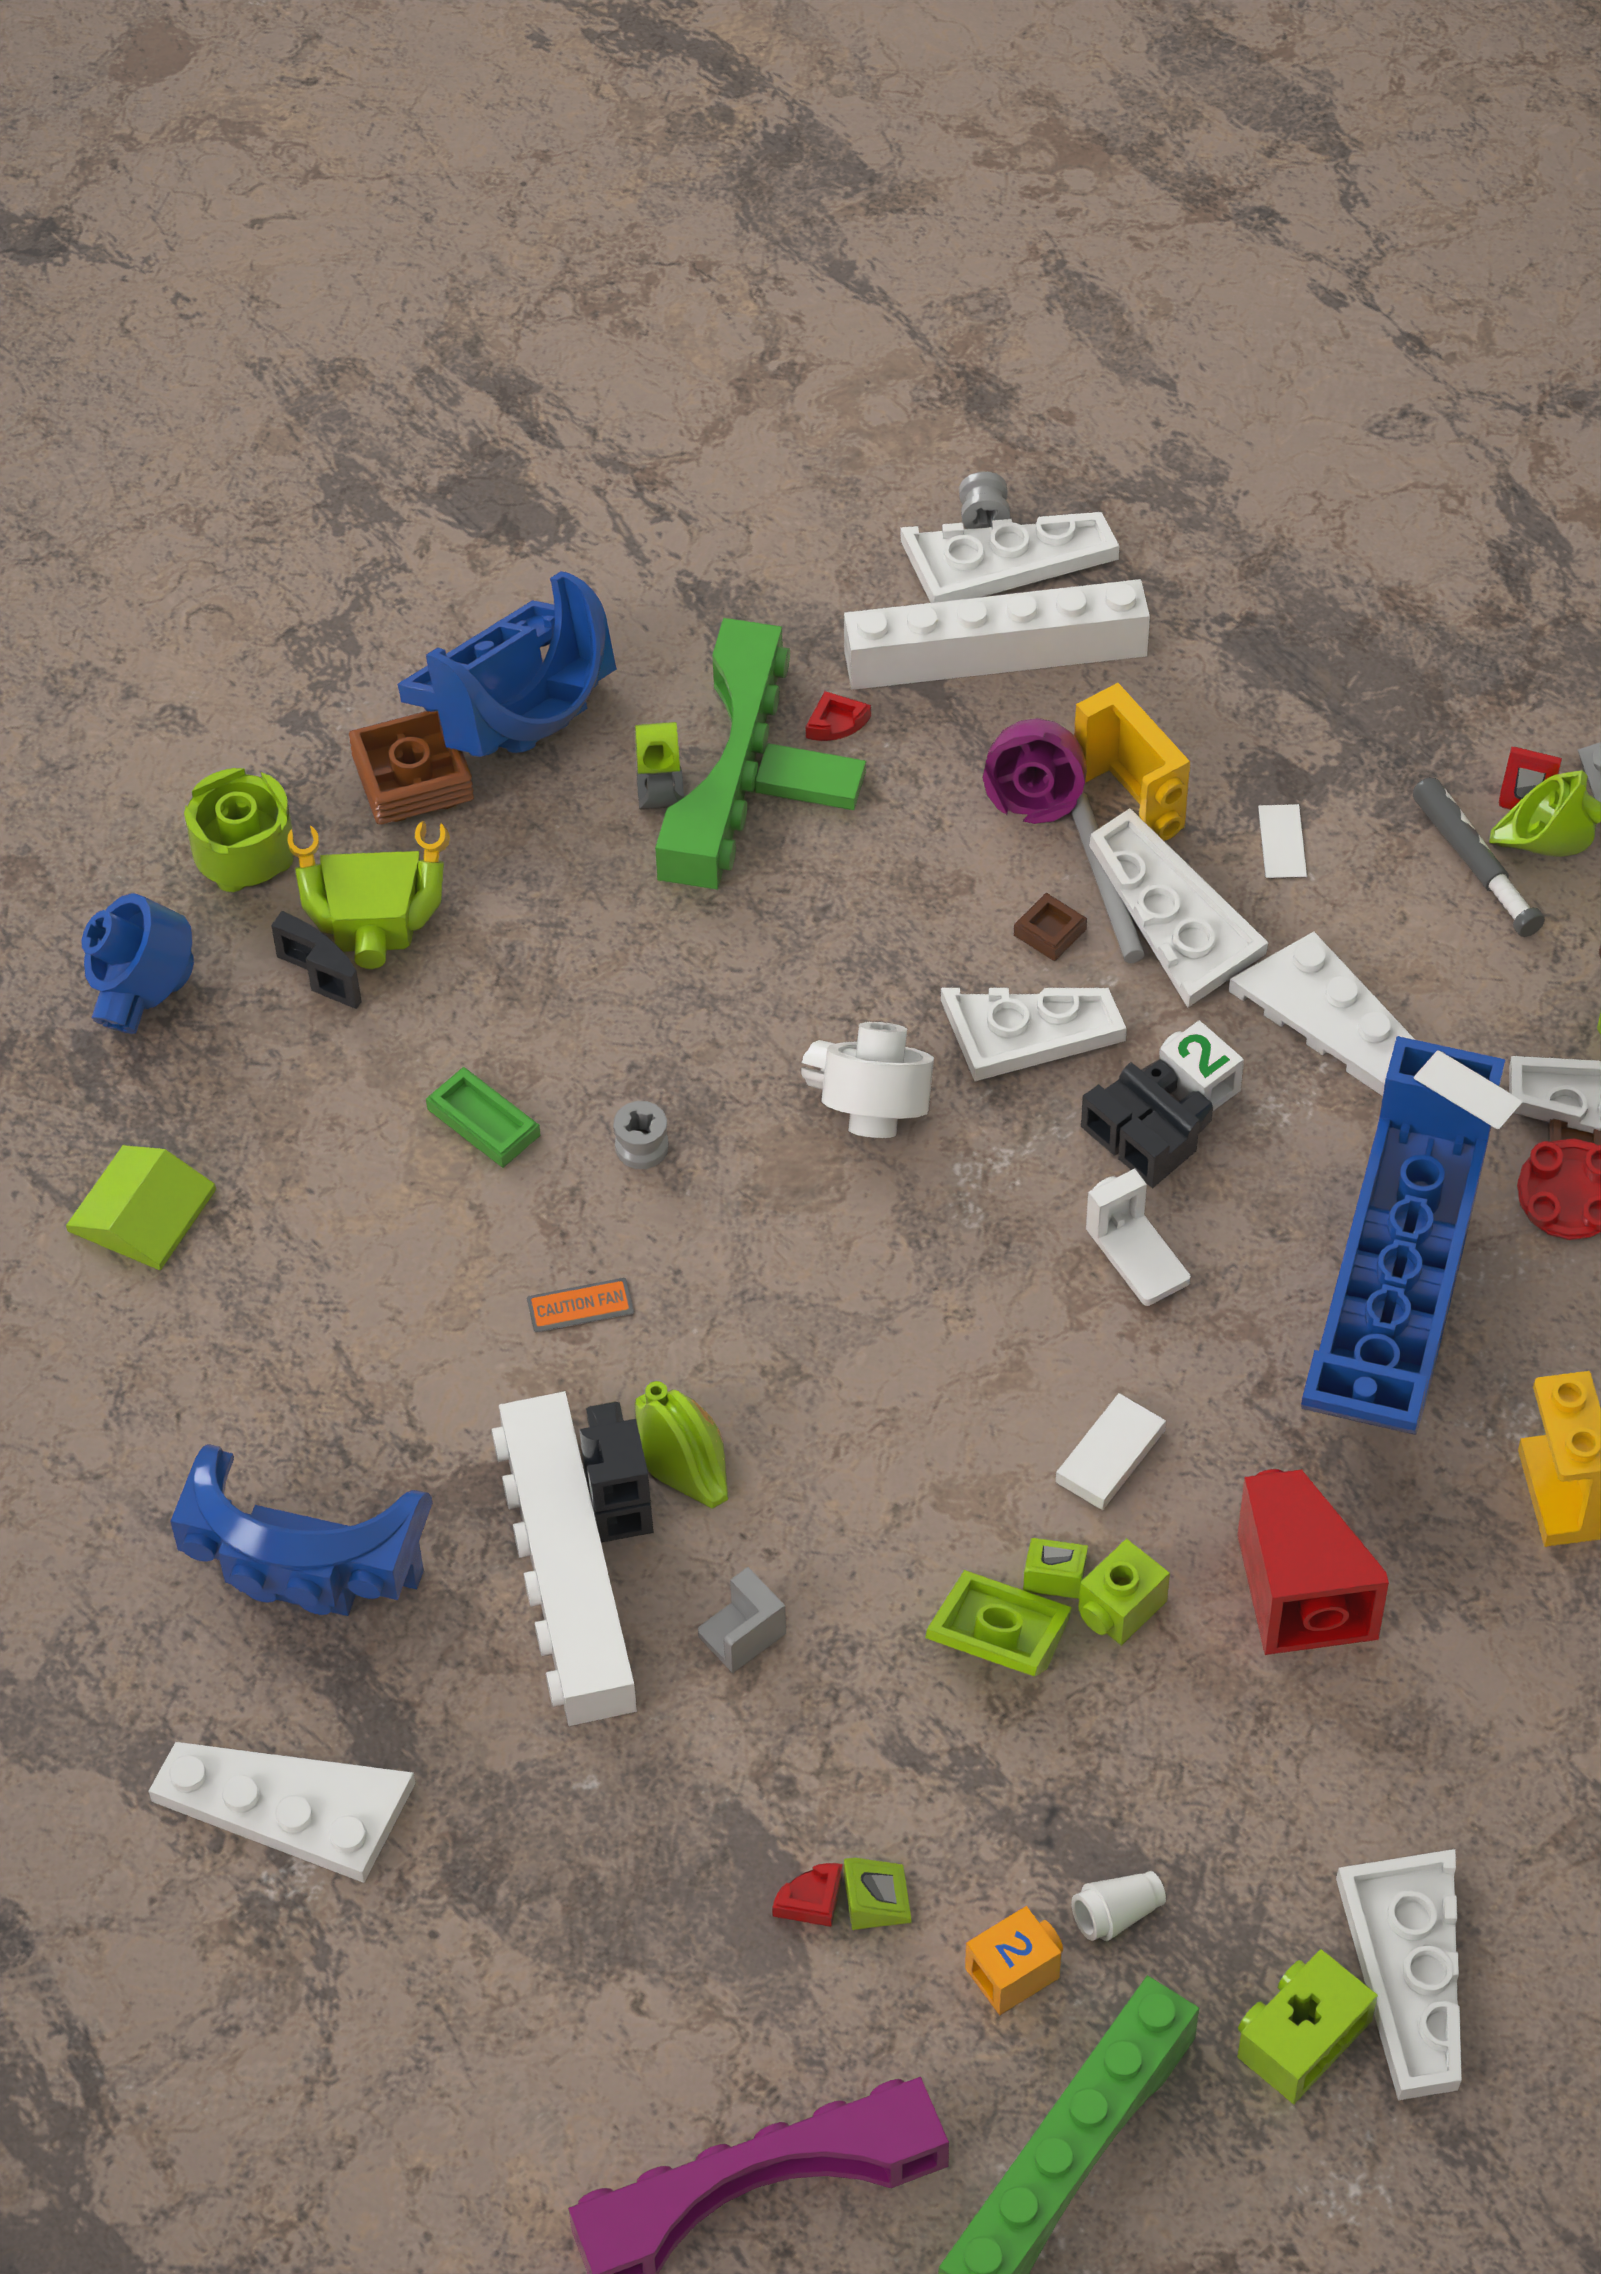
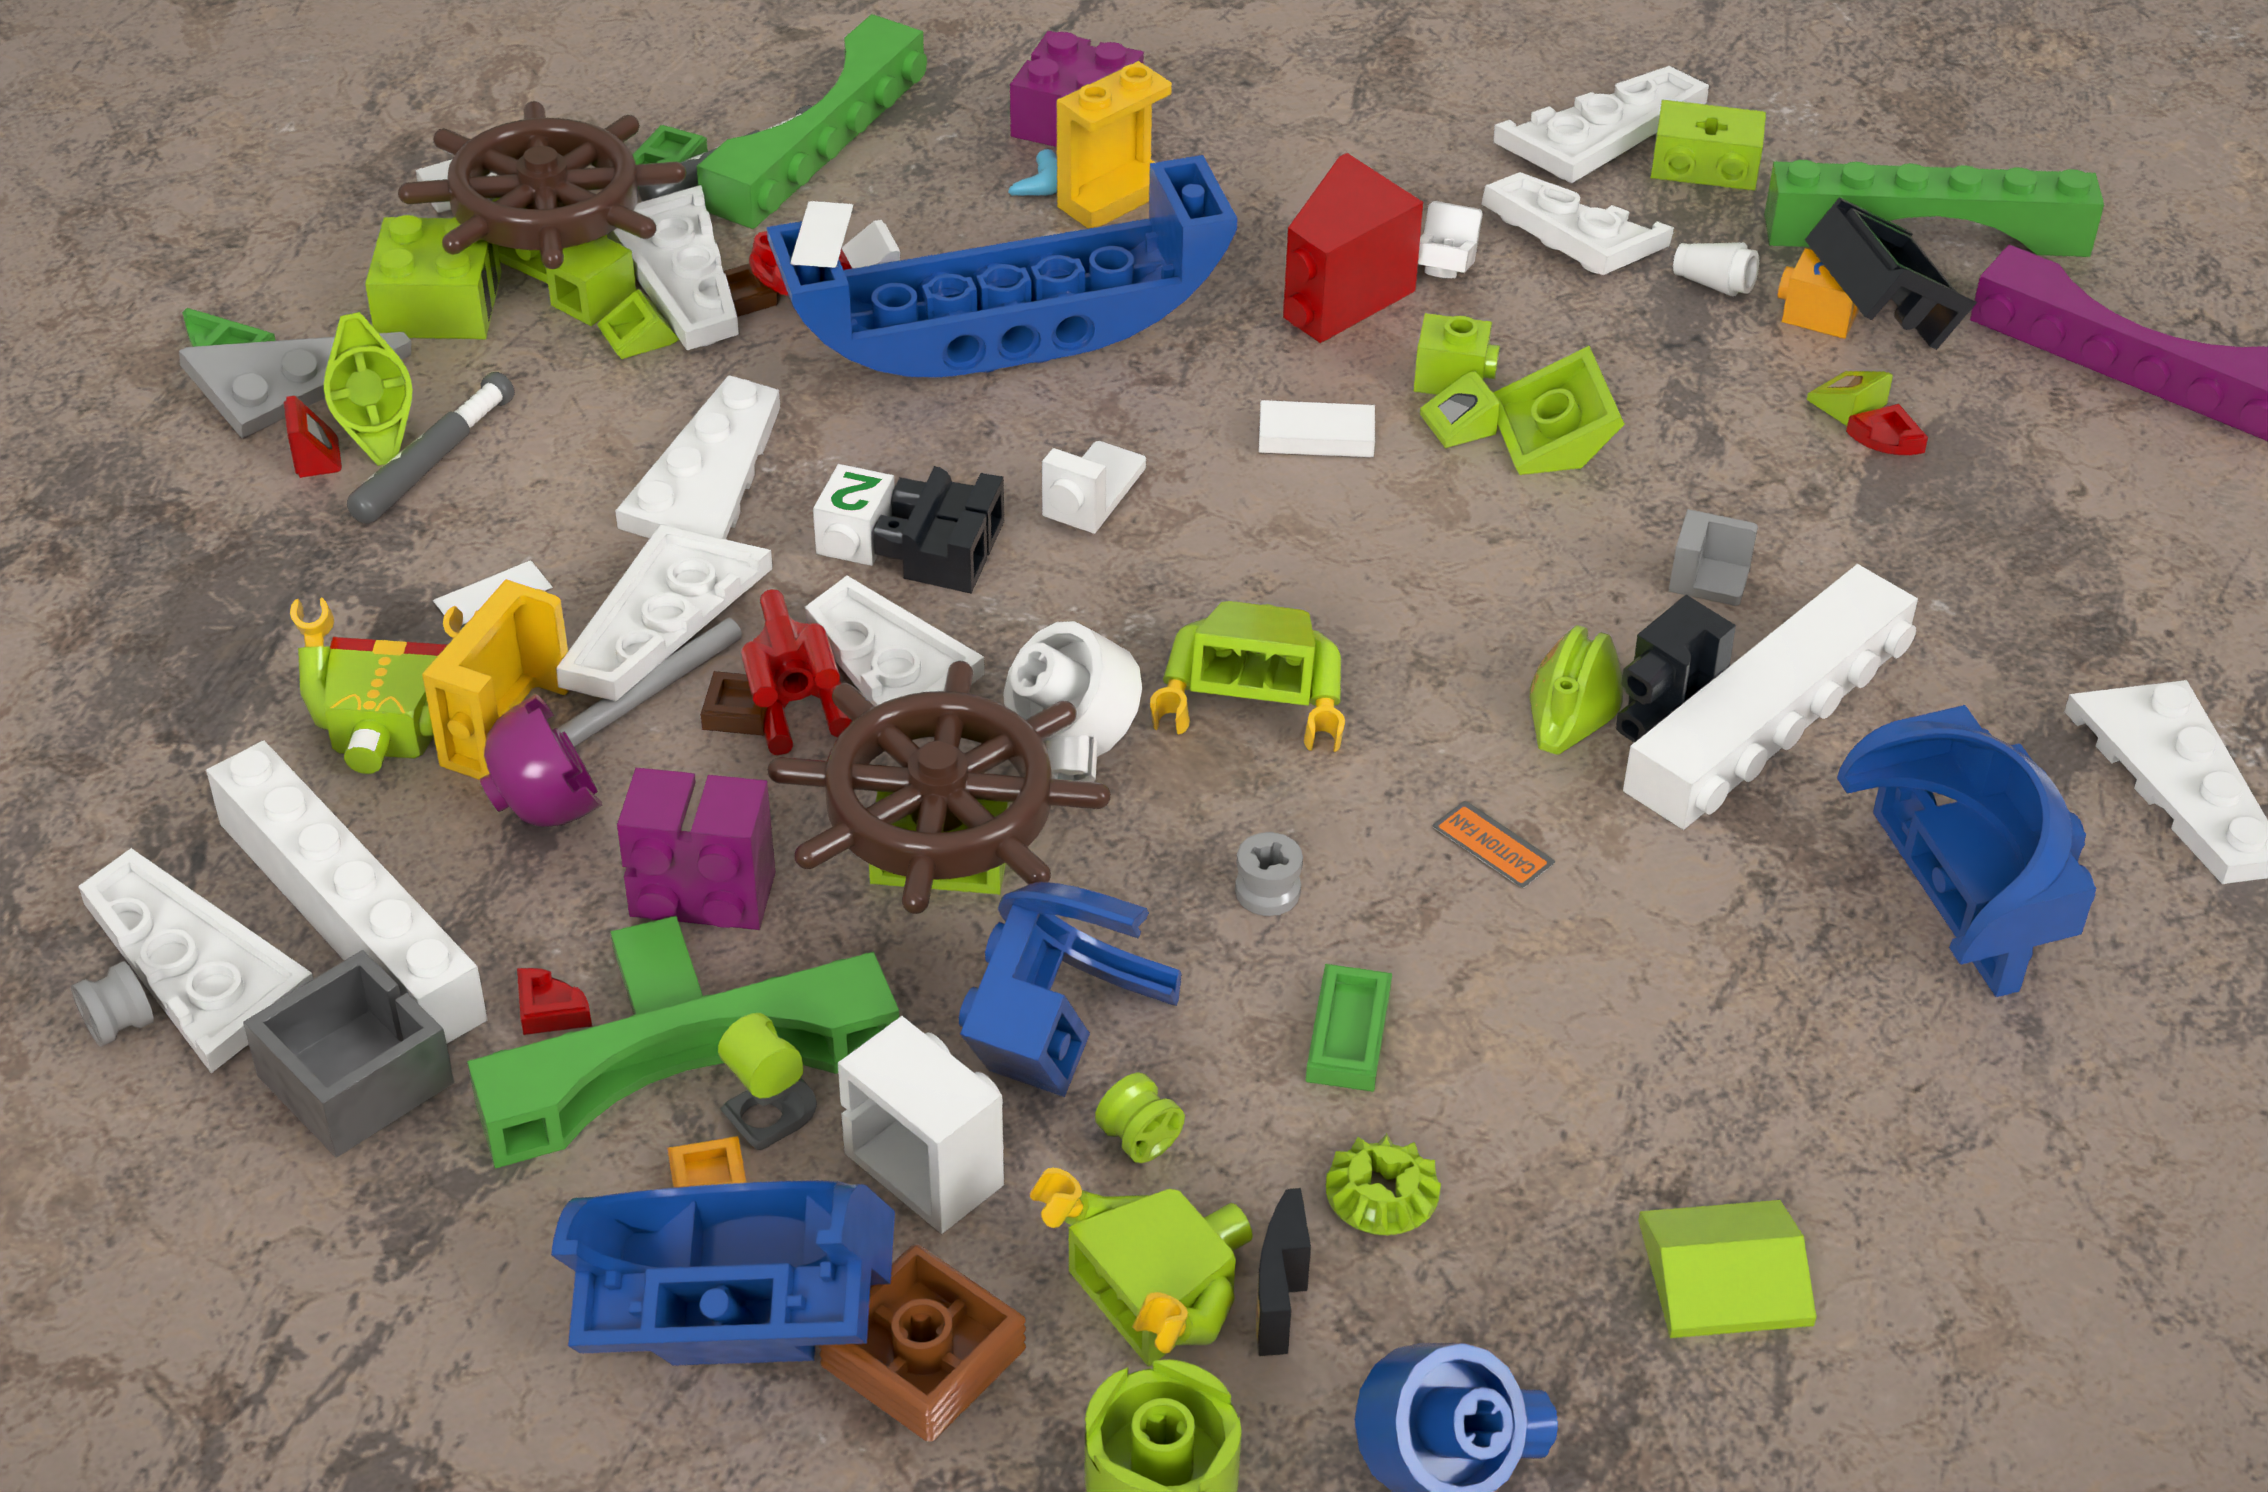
camera: 125 degrees left, 10 degrees down
none -> flat silver piece [243,950,454,1158]
none -> lime torso [290,597,477,774]
none -> lime slope [597,288,679,359]
none -> magenta piece [617,767,776,930]
none -> light orange tile [667,1136,747,1188]
none -> red plant [741,589,853,756]
none -> reddish brown brick [767,661,1111,914]
none -> white piece [838,1016,1004,1234]
none -> white slope [842,220,900,269]
none -> blue piece [959,882,1182,1097]
none -> lime wheel [1095,1072,1185,1163]
none -> lime torso [1150,601,1345,752]
none -> lime gear [1326,1133,1441,1235]
none -> white bracket [1418,201,1483,278]
none -> white wing [1482,172,1674,275]
none -> black window [1805,197,1977,350]

